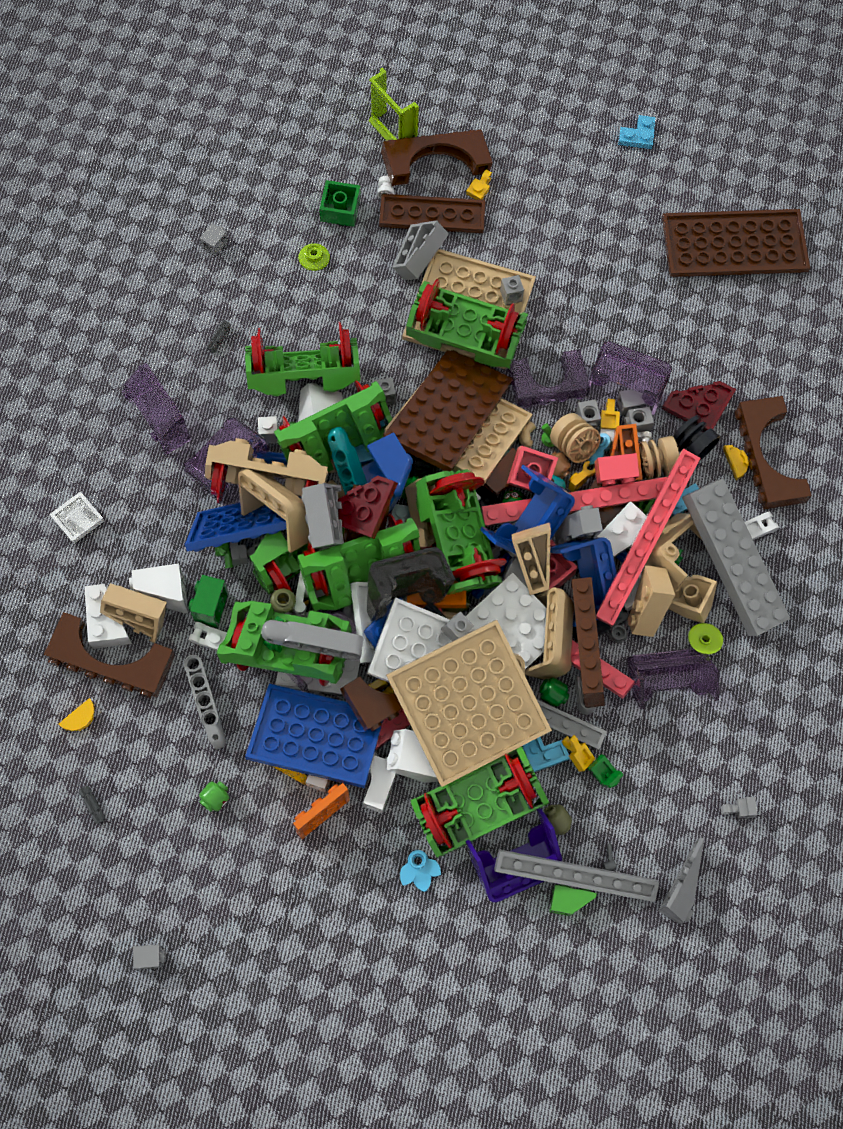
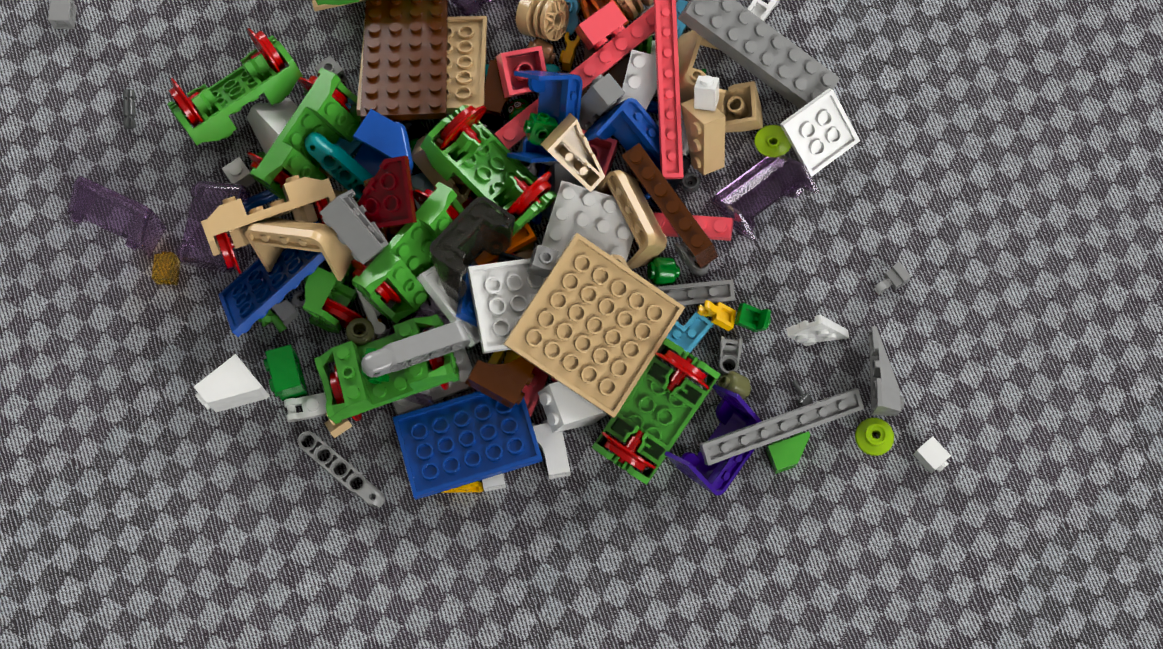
camera: 25 degrees left, 5 degrees up
reddish brown arch [44,612,175,698] -> none
white plate [50,492,104,544] -> none
yellow tile [58,698,95,731] -> none
dark grey axle [79,786,106,824] -> none
white wedge [85,584,132,649] -> none
tan wedge [100,583,167,643] -> none
bright green head [199,781,229,812] -> none
orange plate [293,783,350,839] -> none
medium azure plate [400,850,441,892] -> none
tan arm [519,422,536,448] -> none
bright green plate [541,423,554,447] -> none
none -> clear yellow brick [152,251,180,285]
none -> tan tile [324,413,352,439]
none -> green brick [523,113,558,145]
none -> white brick [694,75,719,111]
none -> light grey piece [718,336,743,376]
none -> white plate [780,88,860,177]
none -> white wing [786,315,849,346]
none -> lime piece [855,418,894,456]
none -> white brick [913,436,951,474]

